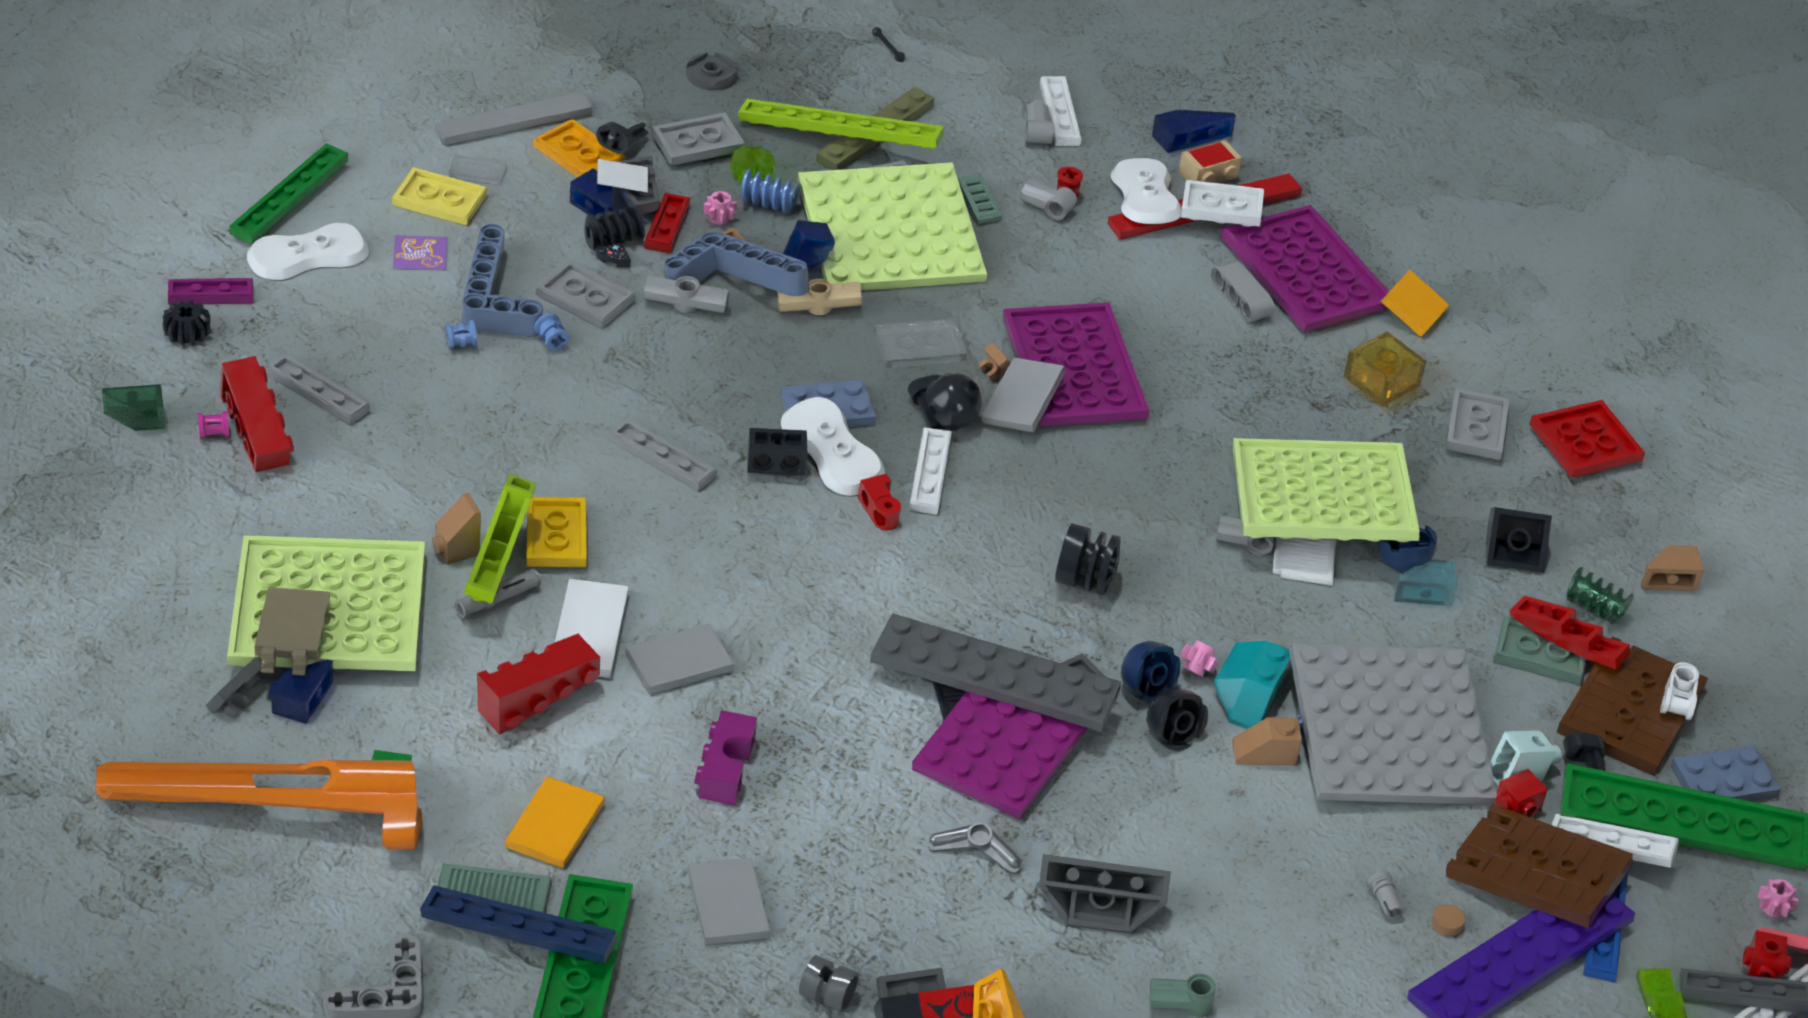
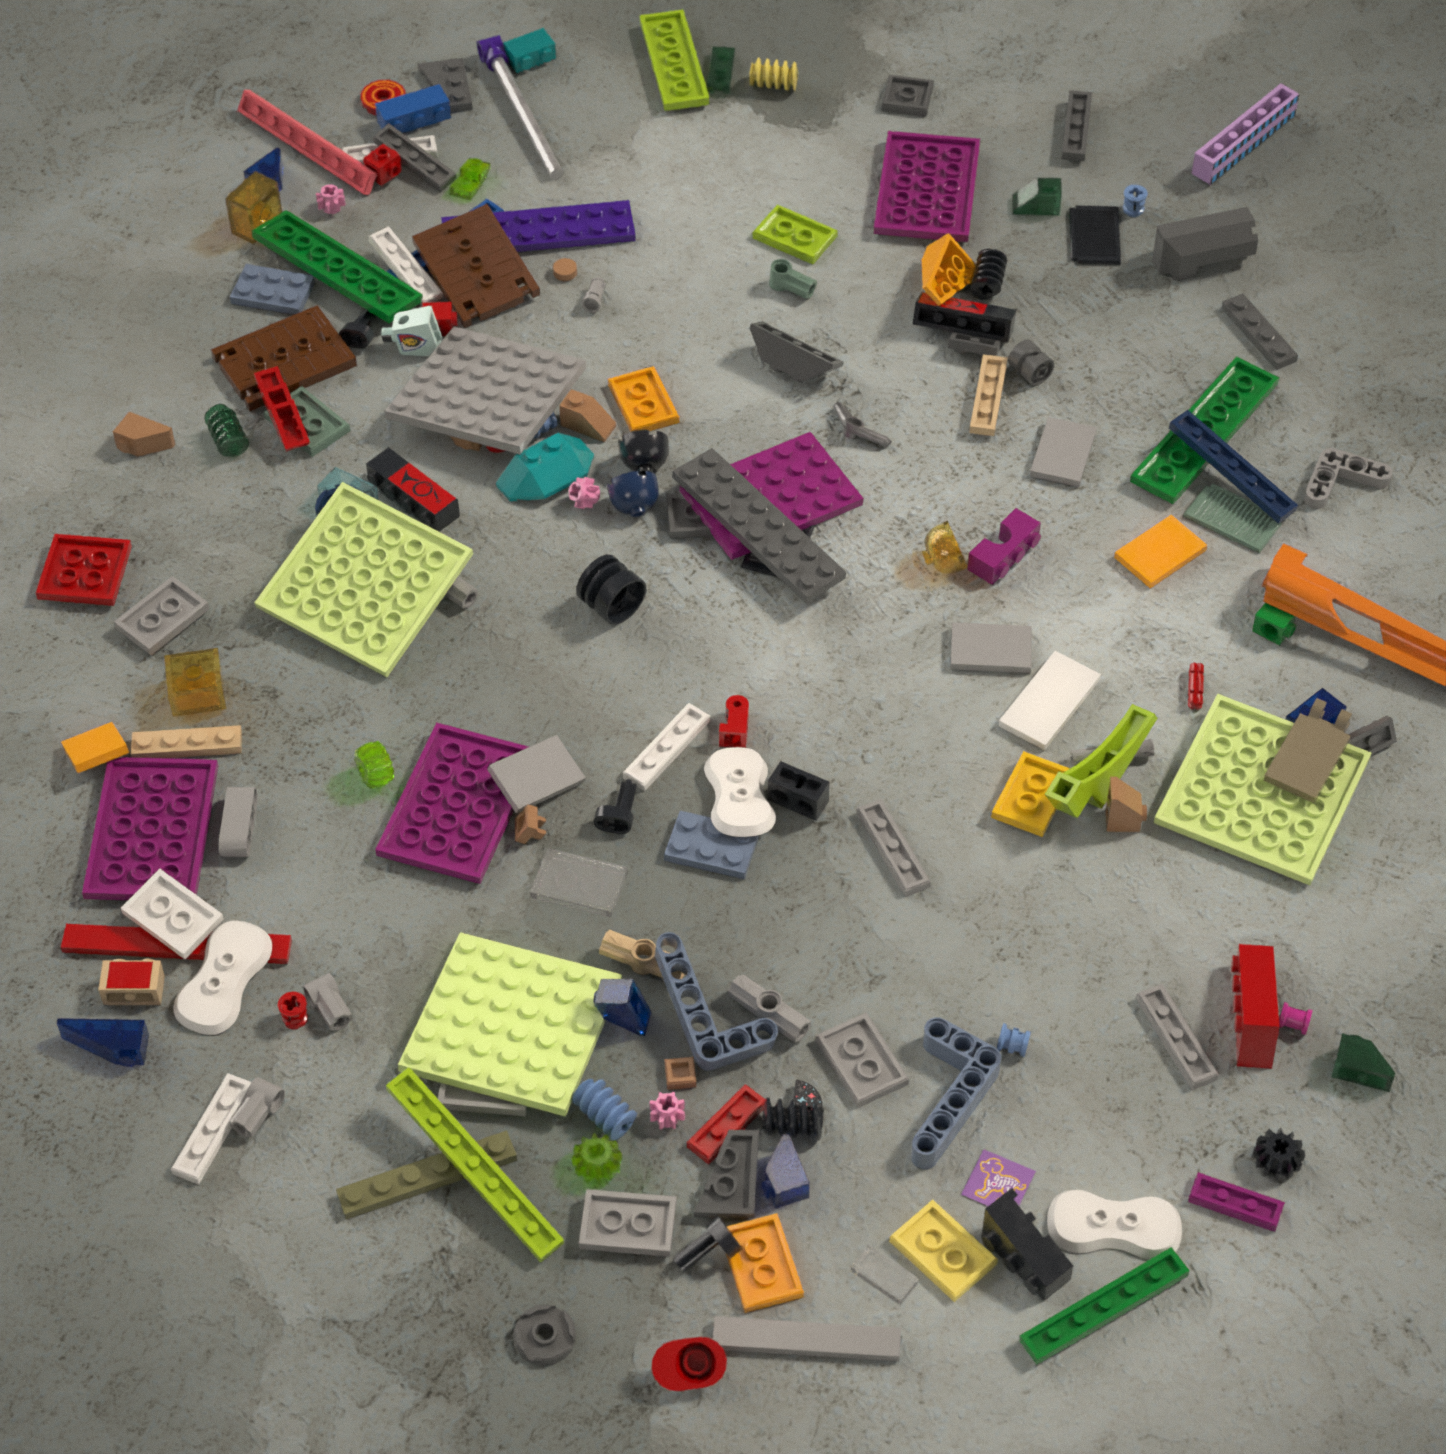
camera: 145 degrees left, 10 degrees up
red wedge [477,633,600,735] -> none
medium blue bush [534,313,569,350] -> none
white sticker [597,159,648,192] -> none
black hinge [872,27,905,62] -> none
black cylinder [926,373,982,431] -> none
sand green slope [958,173,1002,225] -> none
black slope [1486,507,1552,573] -> none
white piece [1660,662,1699,720] -> none
none -> tan plate [131,725,242,758]
none -> clear neon green gear [354,741,394,789]
none -> black brick [366,447,460,532]
none -> light orange tile [608,366,680,432]
none -> red piece [651,1337,727,1391]
none -> clear yellow cylinder [921,520,968,574]
none -> tan plate [969,355,1008,436]
none -> black wedge [981,1188,1073,1301]
none -> red axle [1188,662,1204,710]

